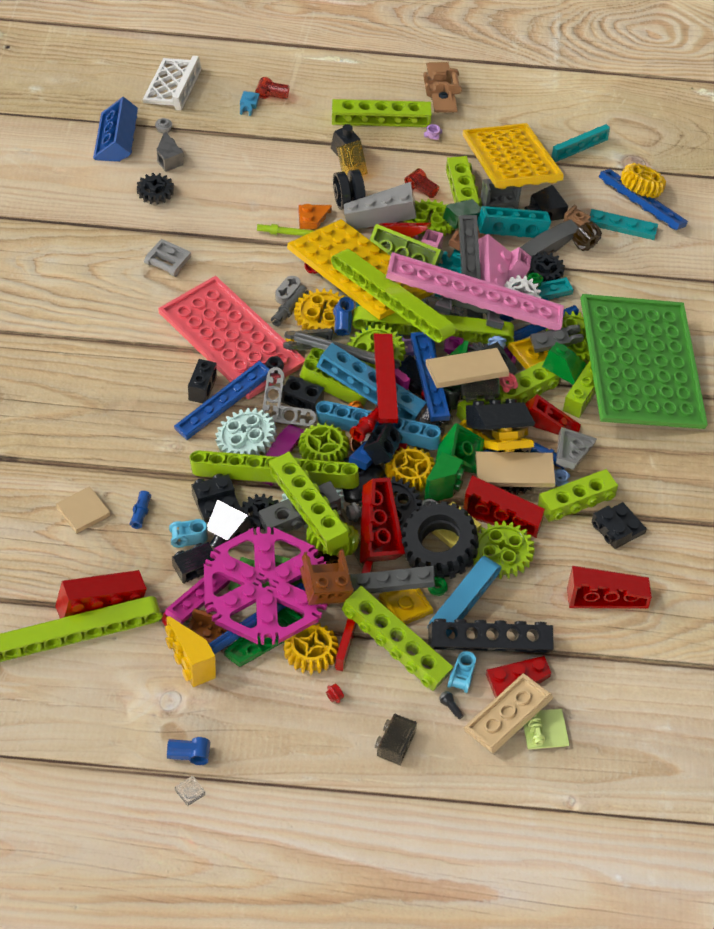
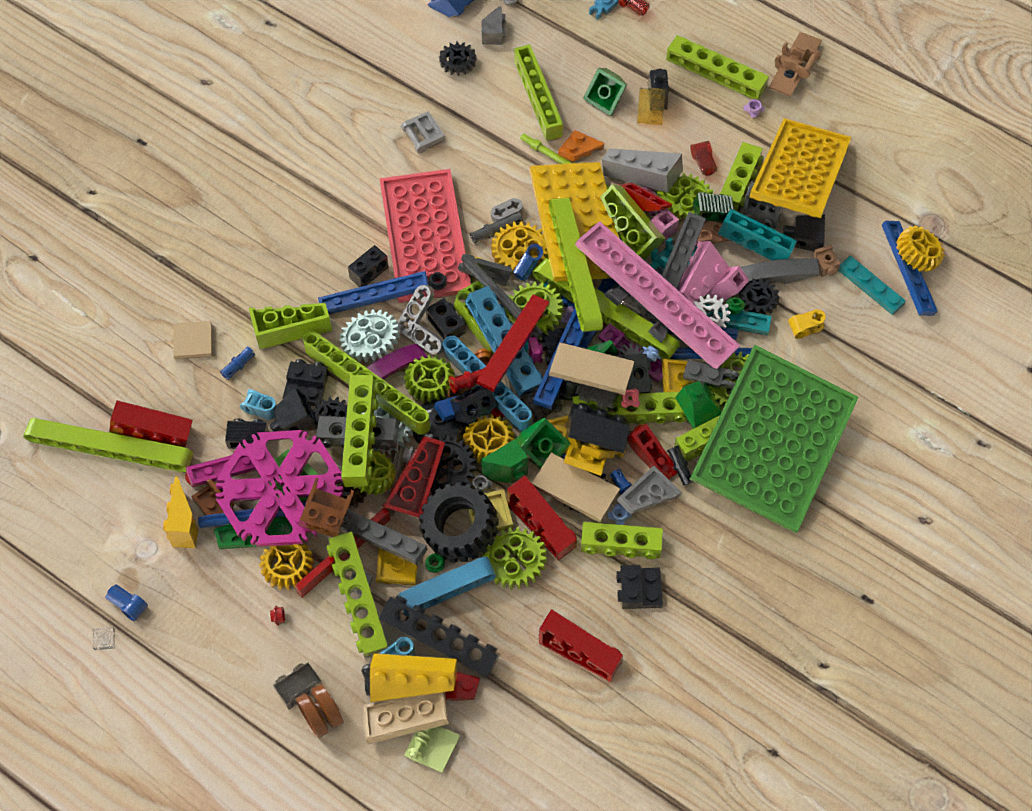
camera: 35 degrees right, 10 degrees up
black wheel [333,169,366,210] -> none
teal plate [551,124,610,162] -> none
dark brown gear [572,221,602,251] -> none
none -> lime wedge [249,303,332,349]
none -> dark orange wheel [295,684,344,739]
none -> yellow wedge [370,653,457,702]
none -> lime brick [514,44,563,141]
none -> green slope [583,68,627,116]
none -> black pin [667,445,694,486]
none -> yellow piece [788,309,826,339]

